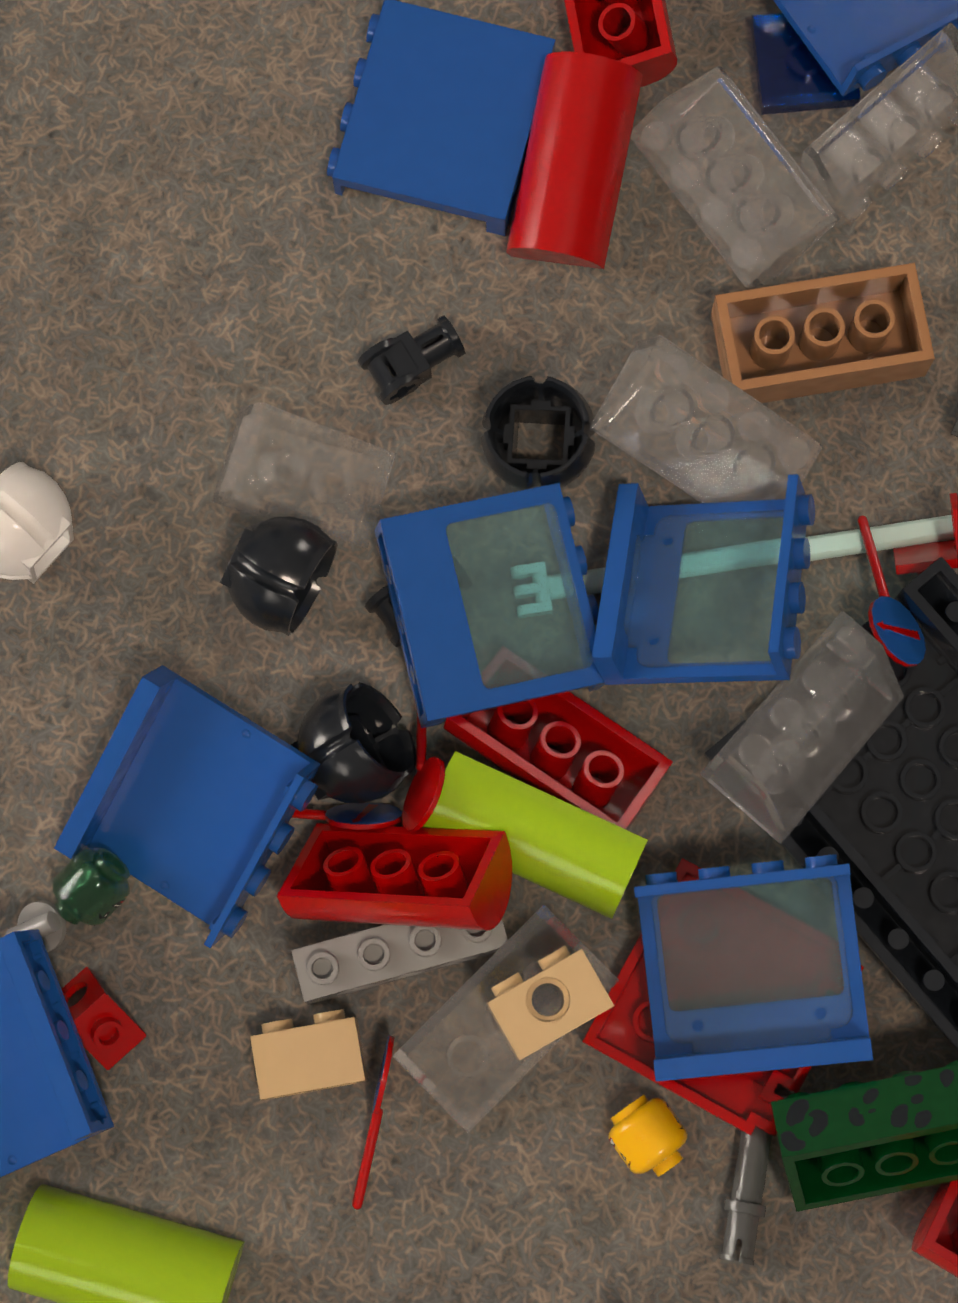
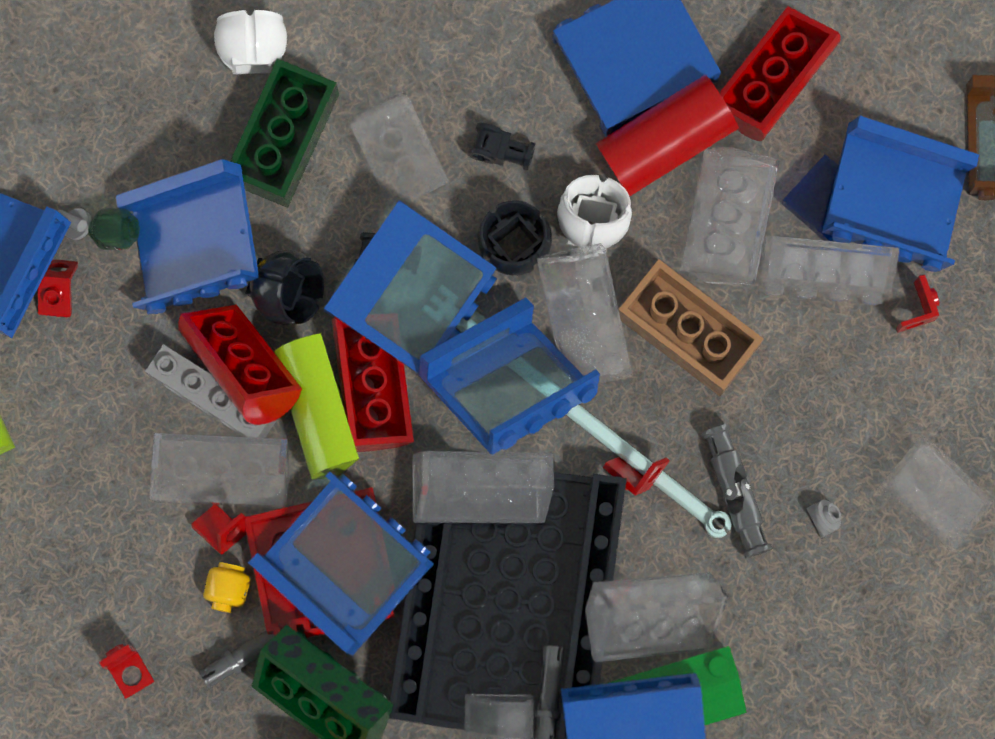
camera: 45 degrees right, 0 degrees up
black piece [220,516,338,636] -> none
tan brick [250,1009,368,1100] -> none
piece [292,803,403,830] -> none
red piece [352,1035,395,1210] -> none
red piece [402,713,445,832] -> none
tan brick [486,945,614,1061] -> none
piece [858,516,926,667] -> none
none -> red bracket [192,504,246,555]
none -> dark green brick [230,58,339,208]
none -> white piece [557,175,632,253]

